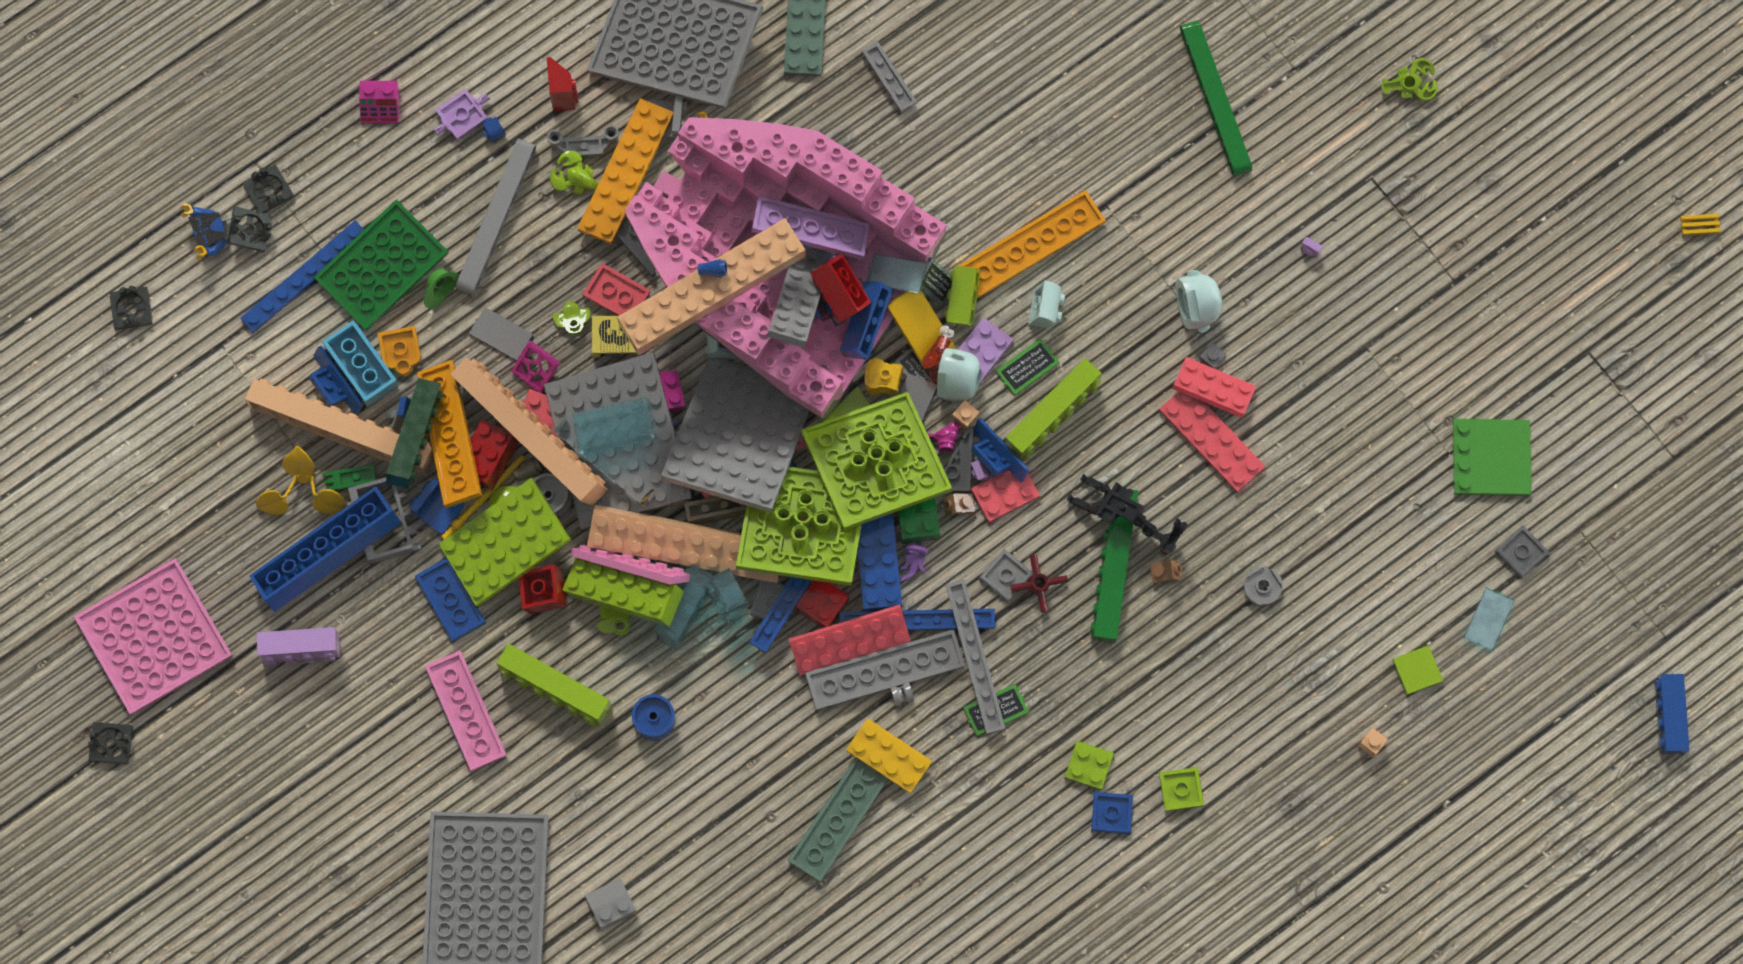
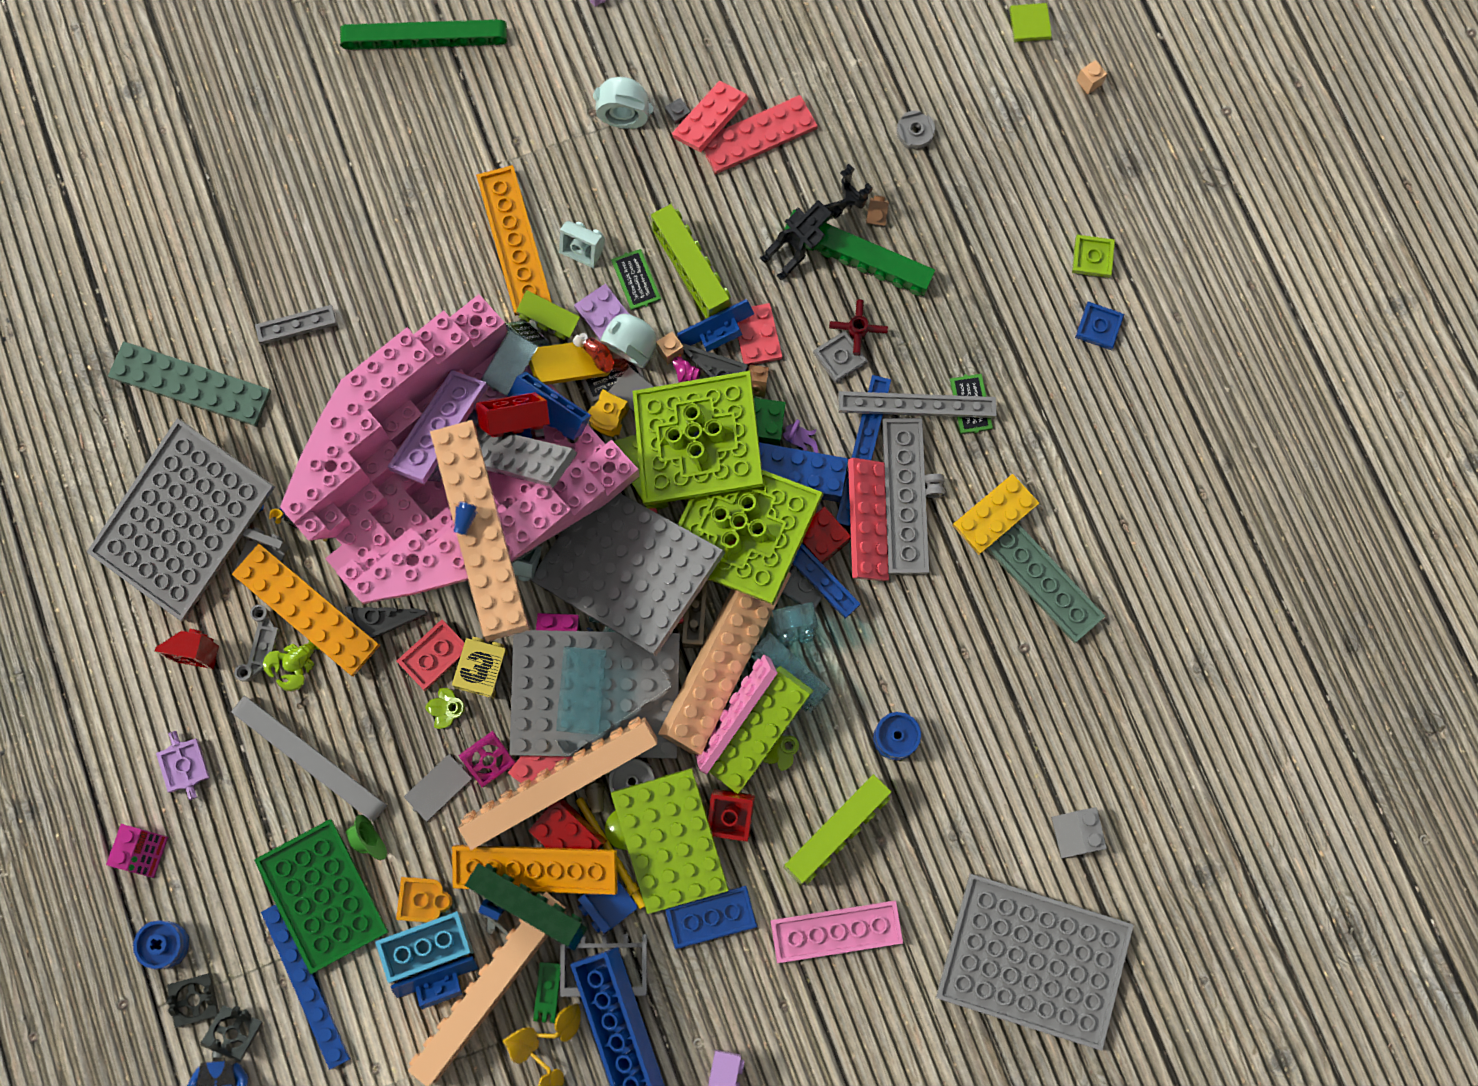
camera: 75 degrees left, 0 degrees up
blue plate [482,117,506,142] -> none
lavender plate [971,460,991,482] -> none
lime plate [1065,741,1114,790] -> none
none -> blue wheel [133,920,189,969]

